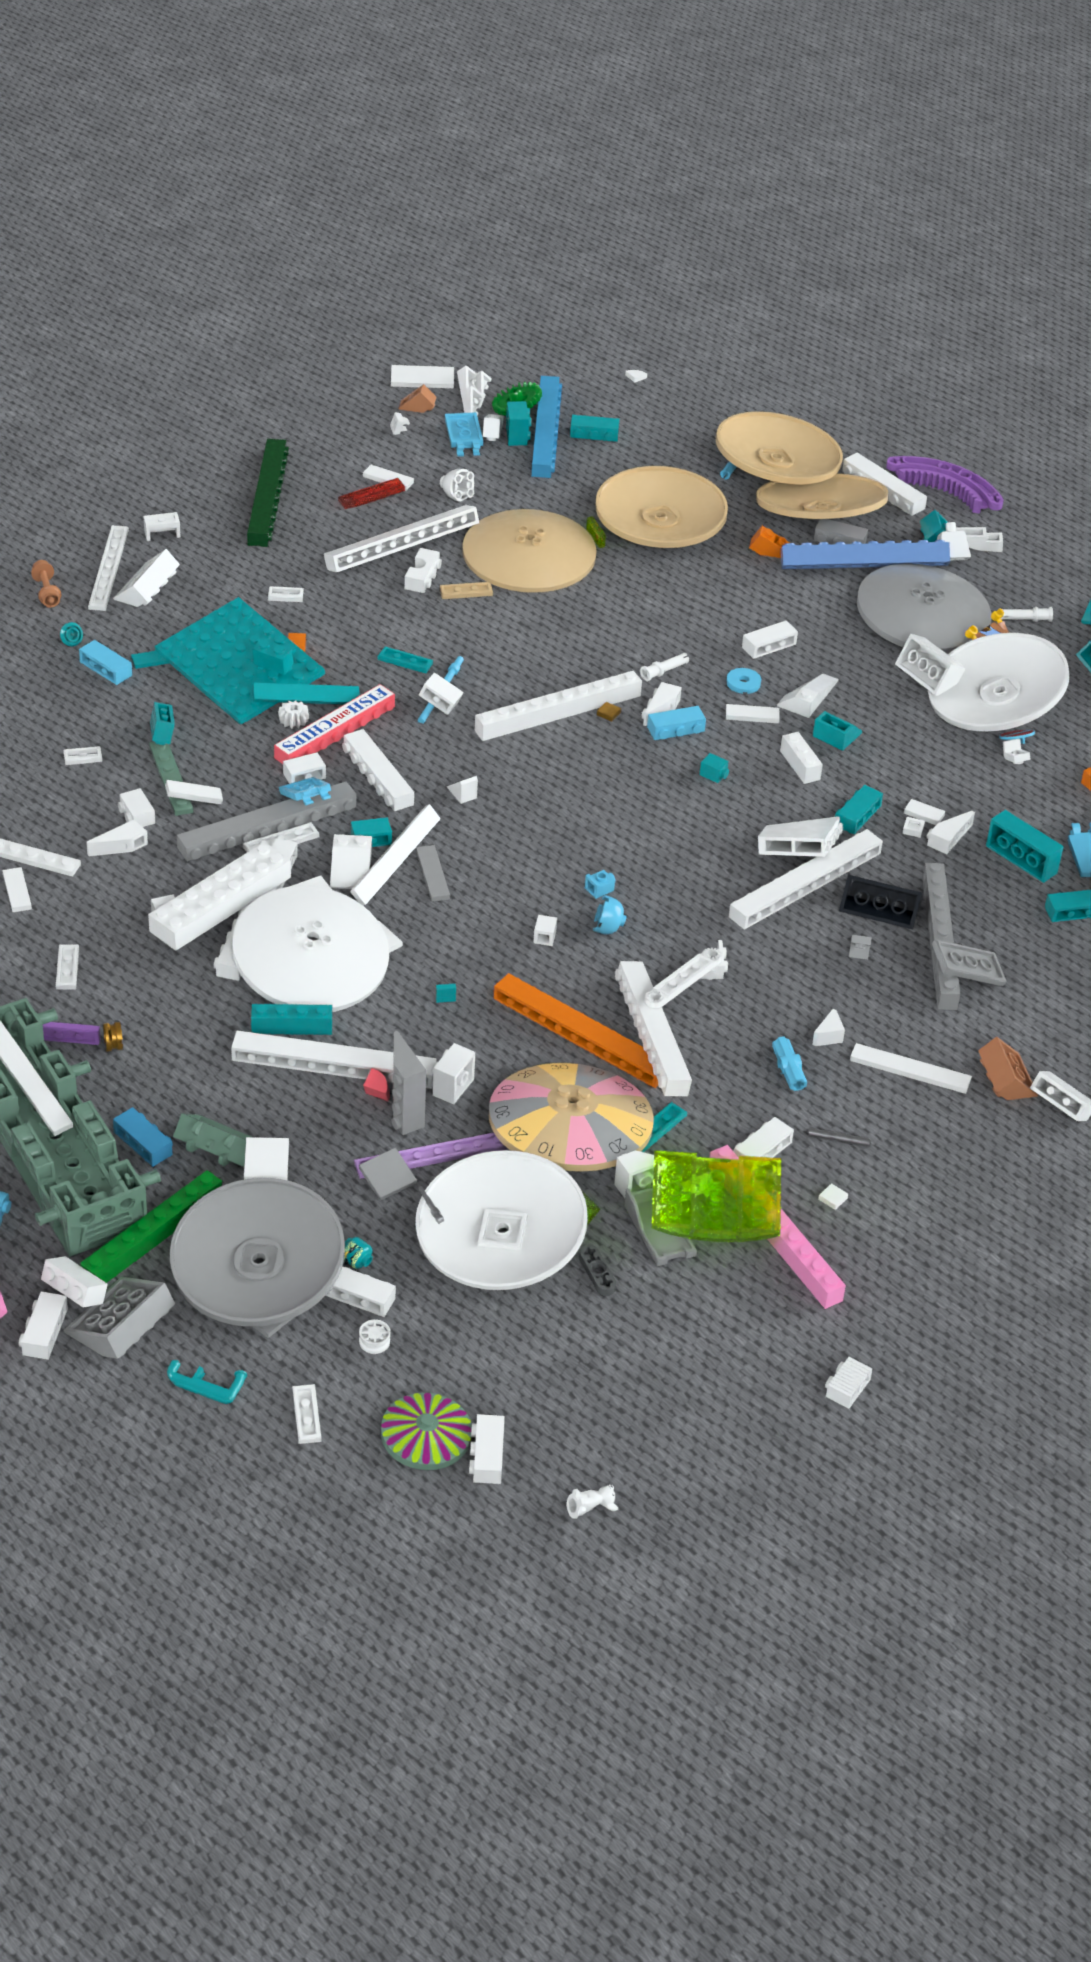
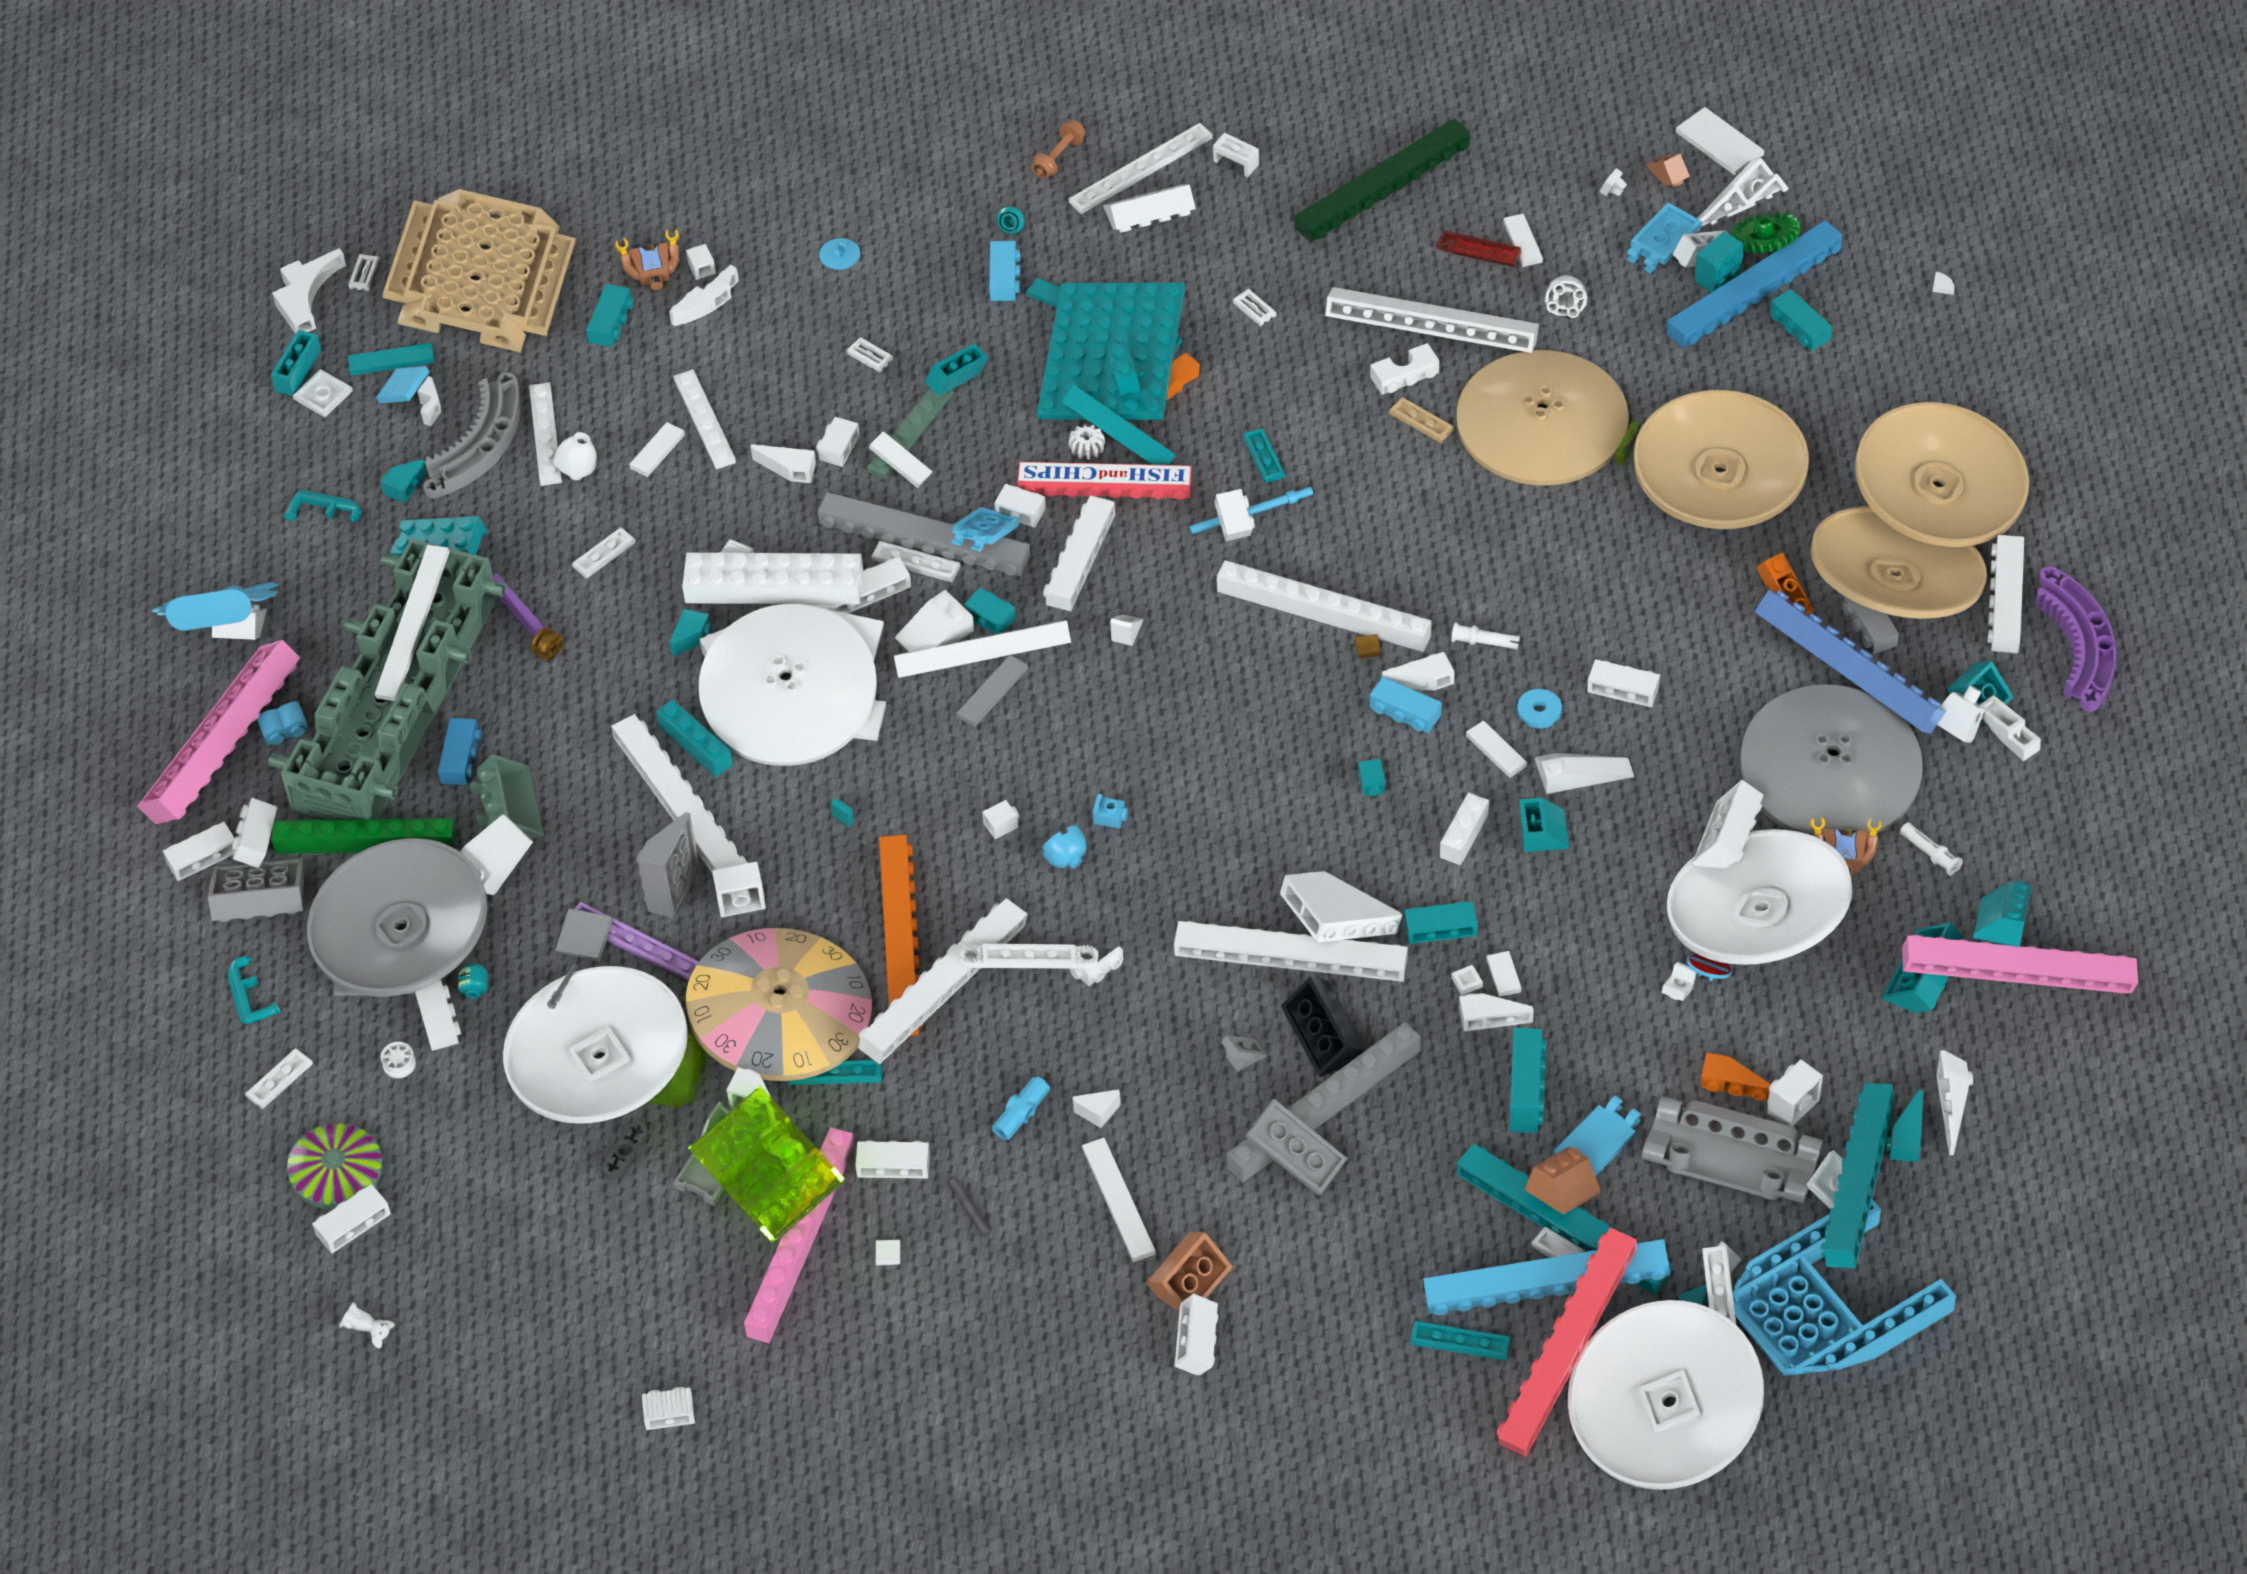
camera: 55 degrees right, 10 degrees up
none -> teal slope [669,609,713,656]

